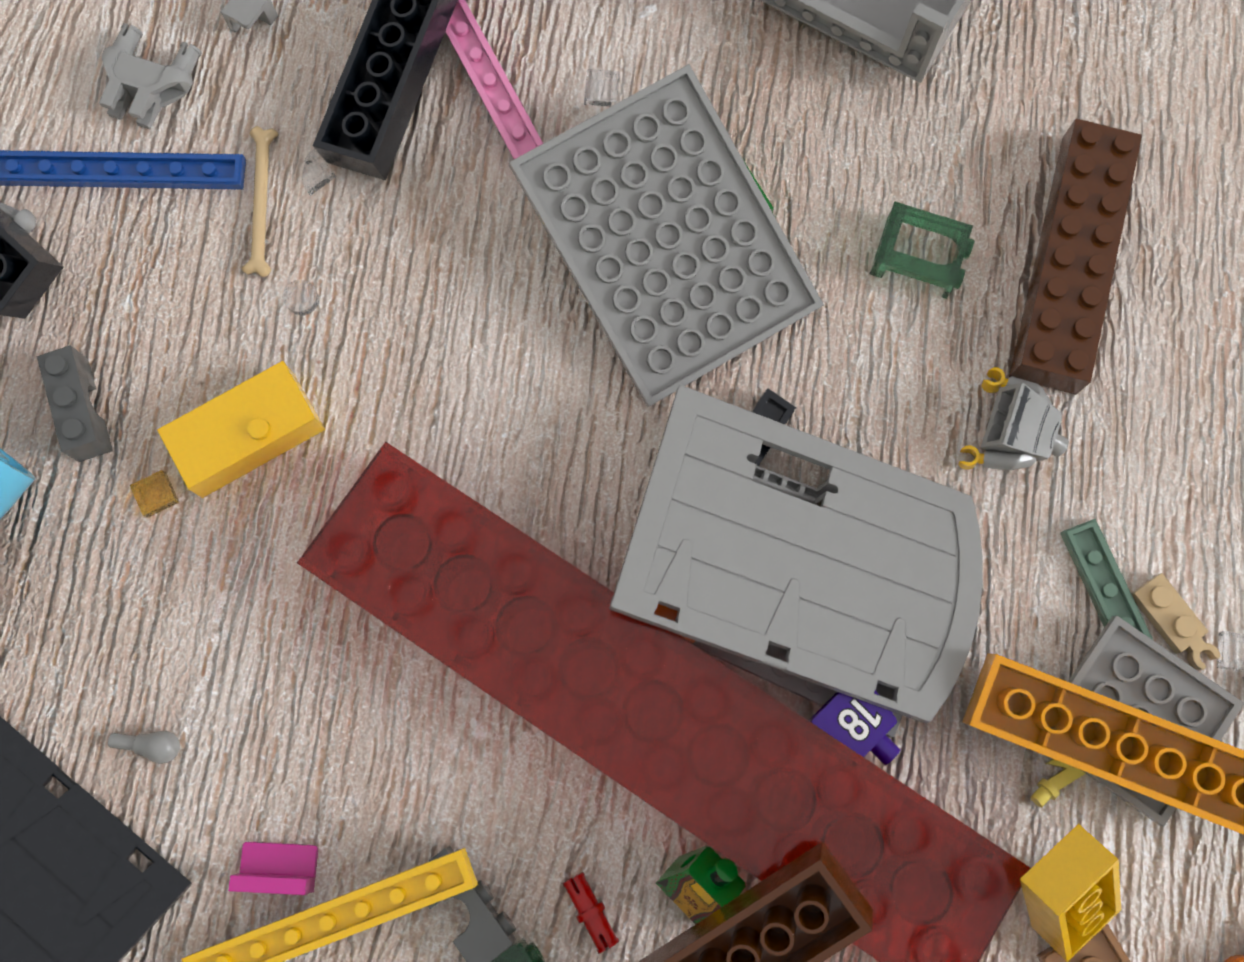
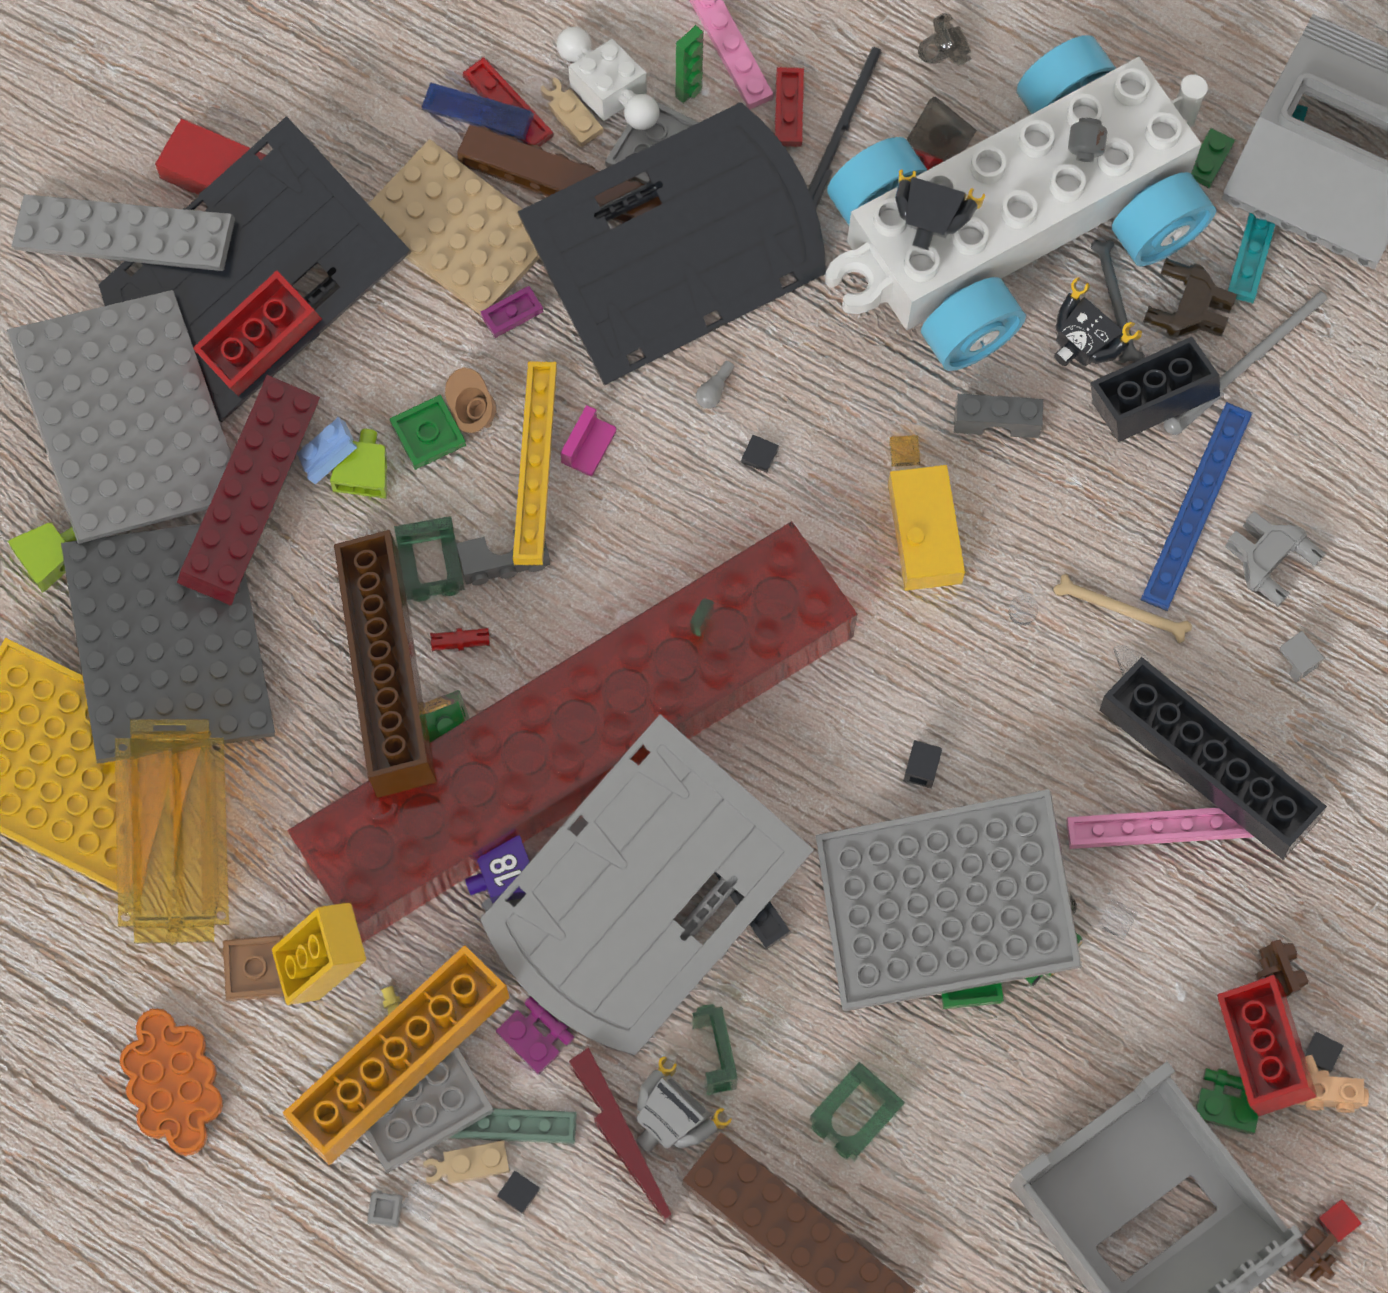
camera: 110 degrees right, 5 degrees down
none -> magenta plate [496,996,575,1075]
none -> black tile [497,1171,540,1215]
none -> dark red slope [569,1047,672,1223]
none -> tile [690,598,714,637]
none -> clear green panel [691,1004,738,1095]
none -> black tile [741,435,779,473]
none -> black panel [903,740,942,789]

